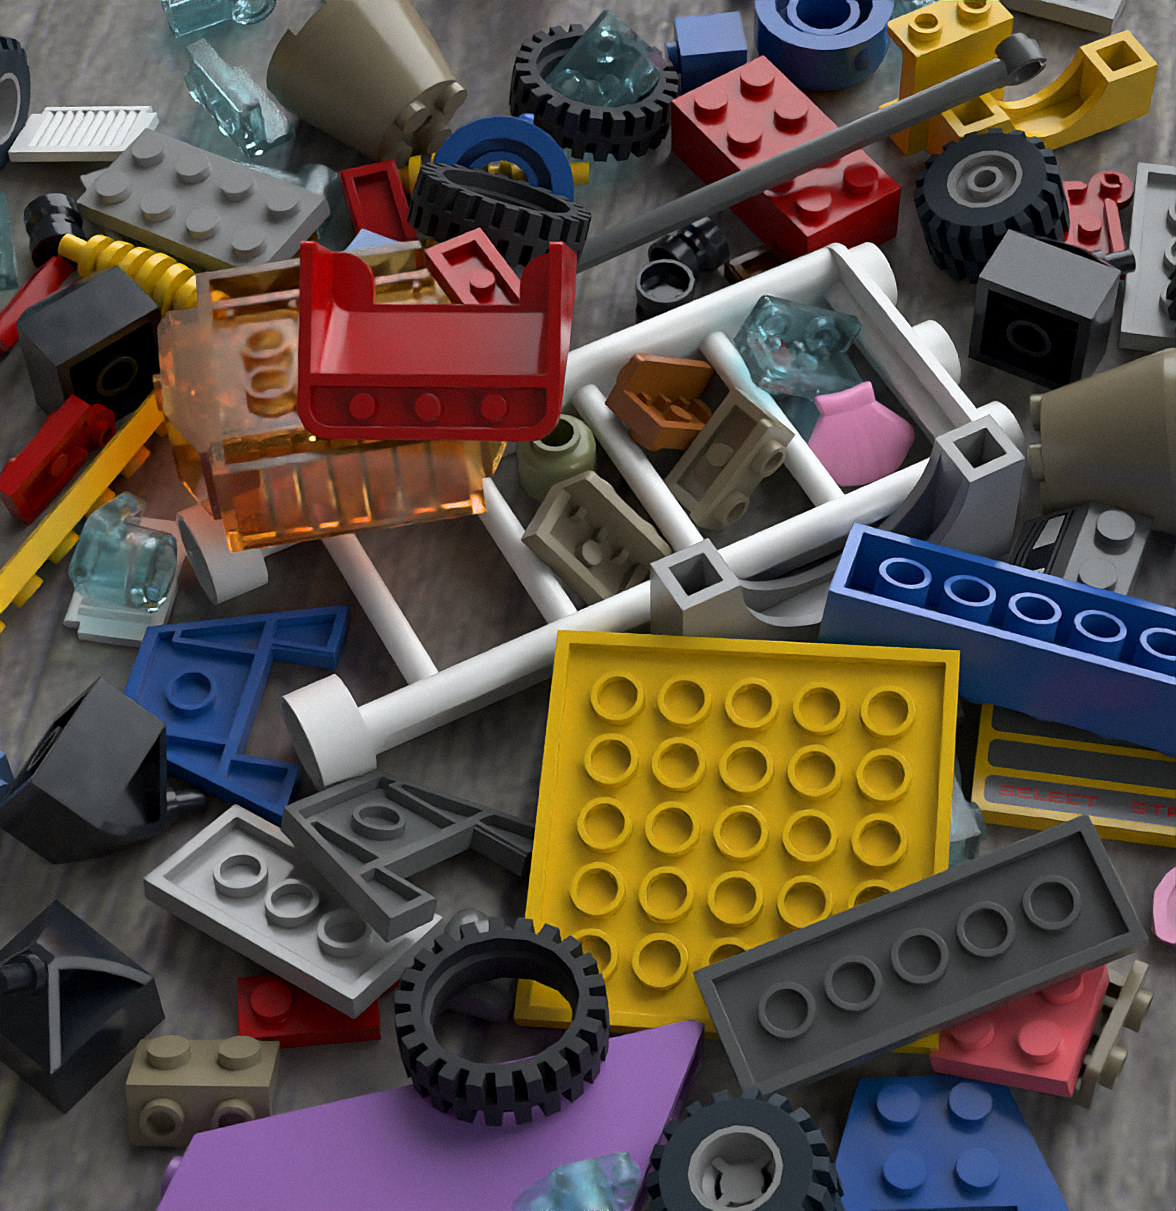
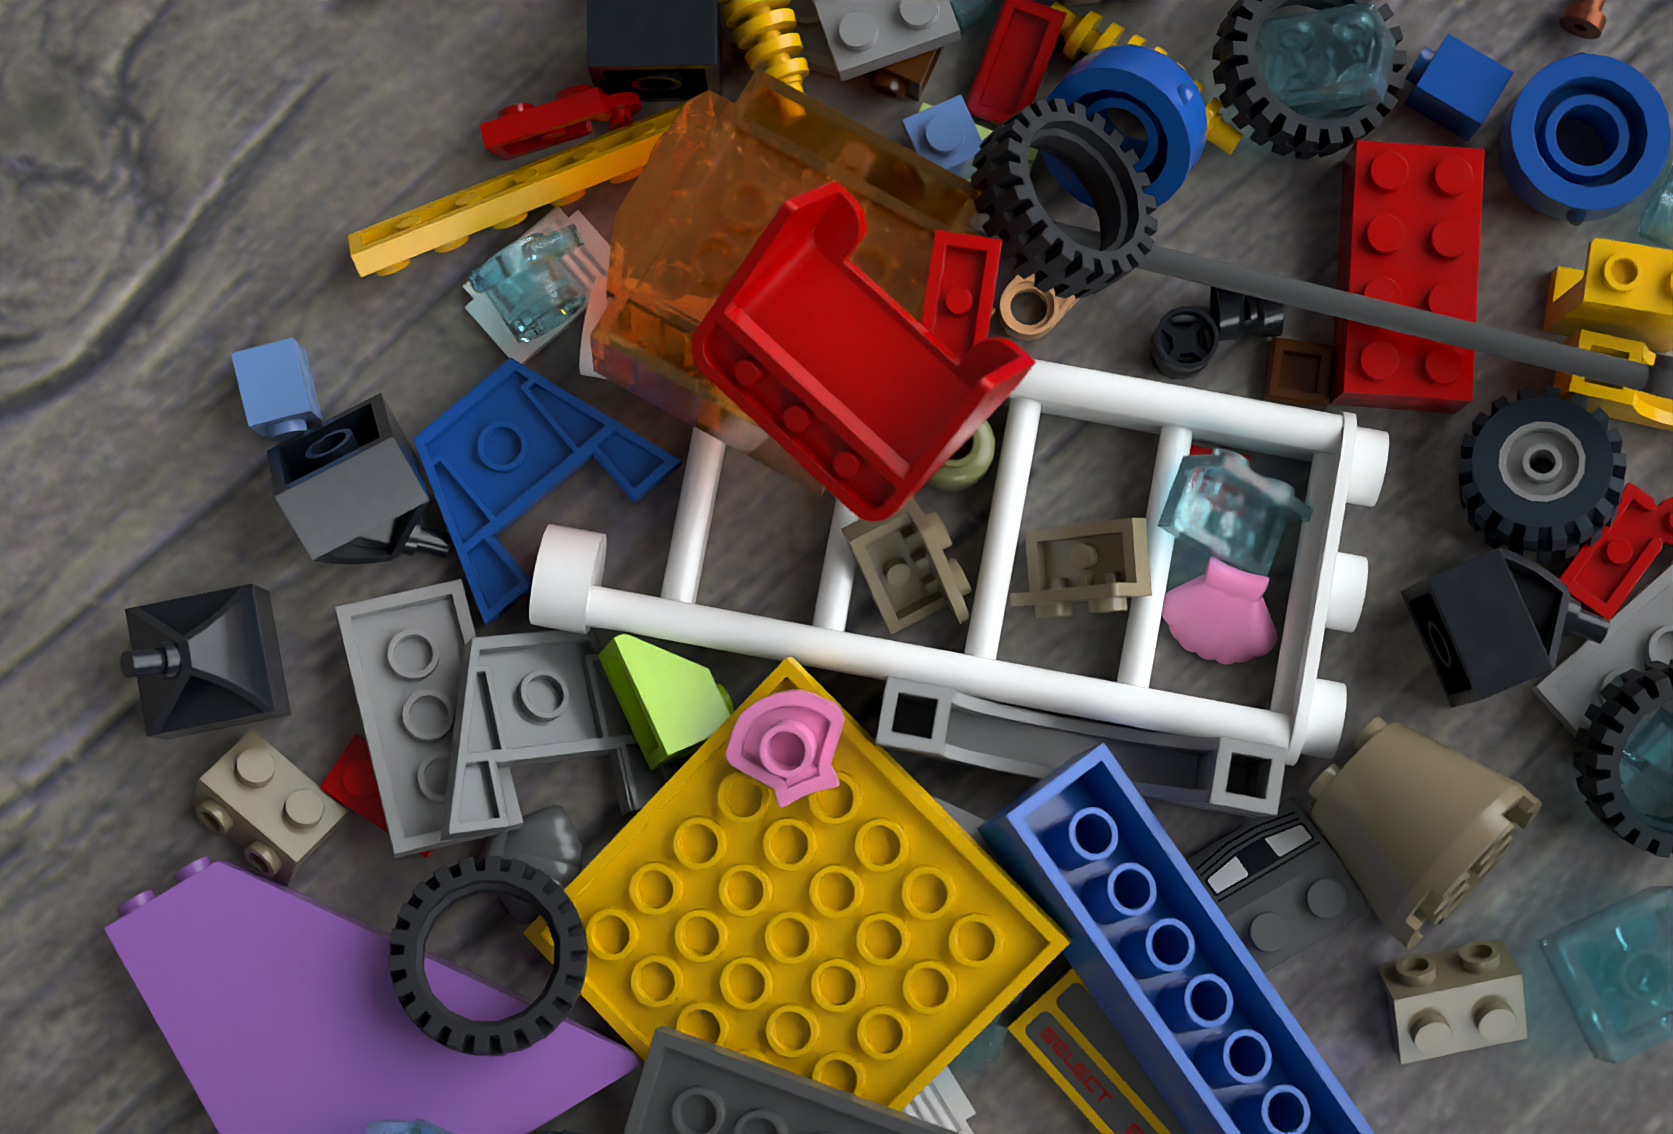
camera: 40 degrees right, 30 degrees up
dark orange bracket [604,353,715,452] -> none
none -> lime slope [598,633,734,771]
none -> bright pink animal [725,690,844,807]

